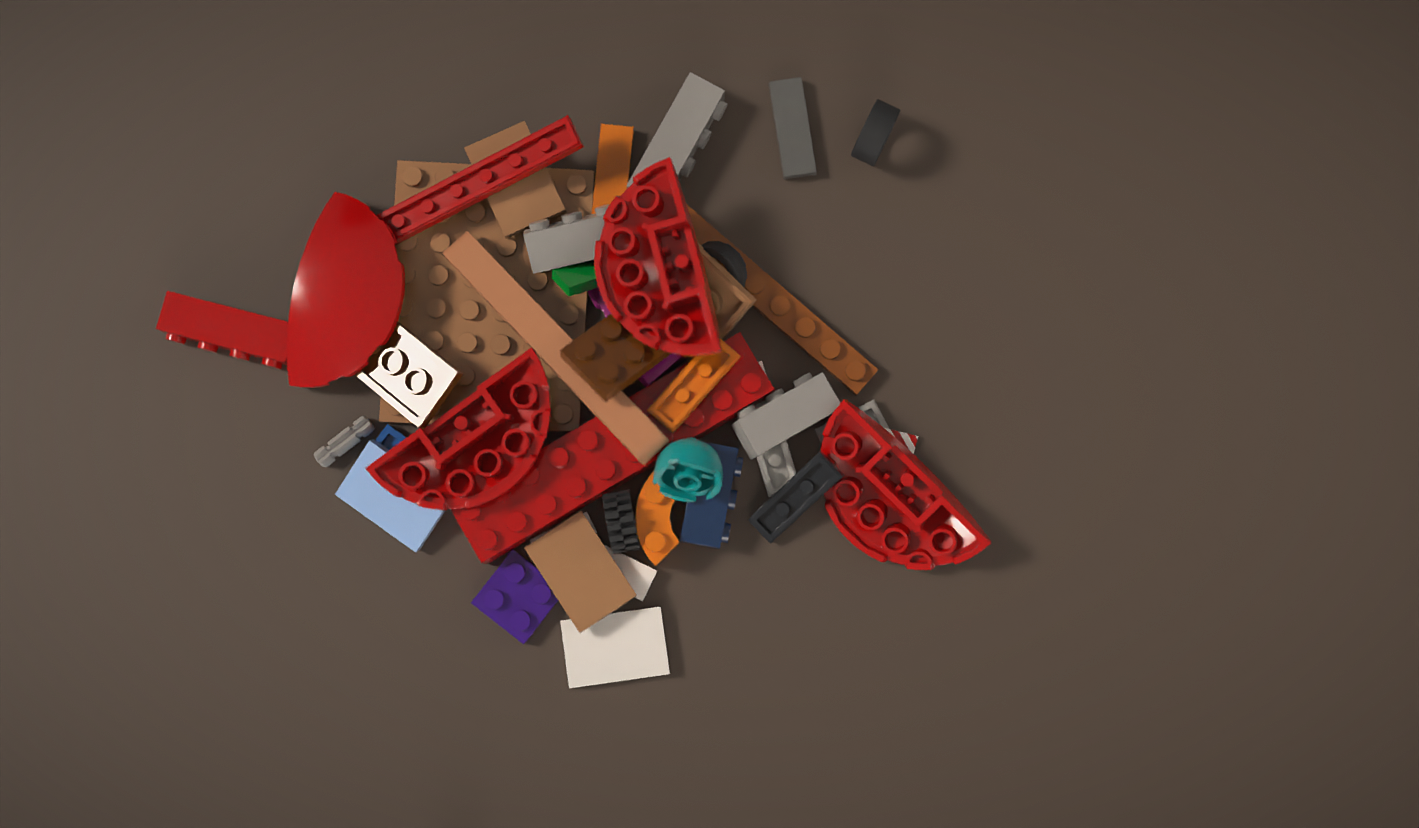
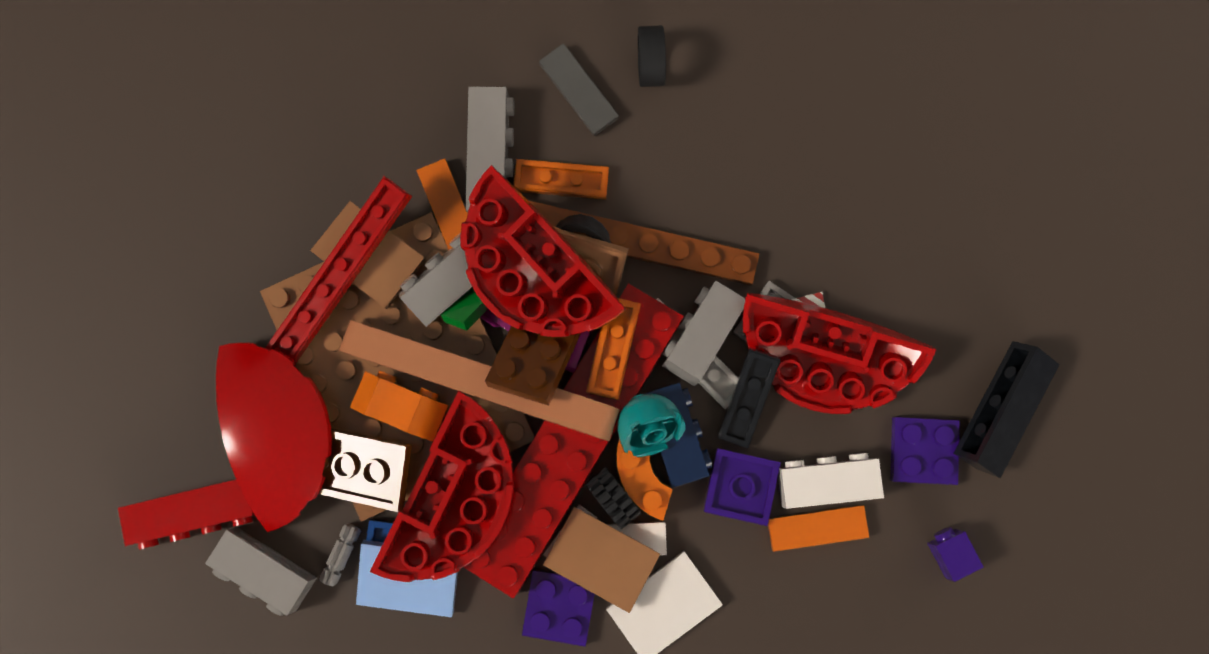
camera: 20 degrees left, 0 degrees up
none -> light grey brick [205,527,317,616]
none -> orange brick [350,370,448,442]
none -> orange tile [513,159,609,200]
none -> dark purple plate [703,448,781,526]
none -> orange tile [768,505,869,552]
none -> white brick [778,453,884,509]
none -> dark purple plate [890,417,960,485]
none -> dark purple brick [927,527,984,582]
none -> black brick [953,341,1060,478]

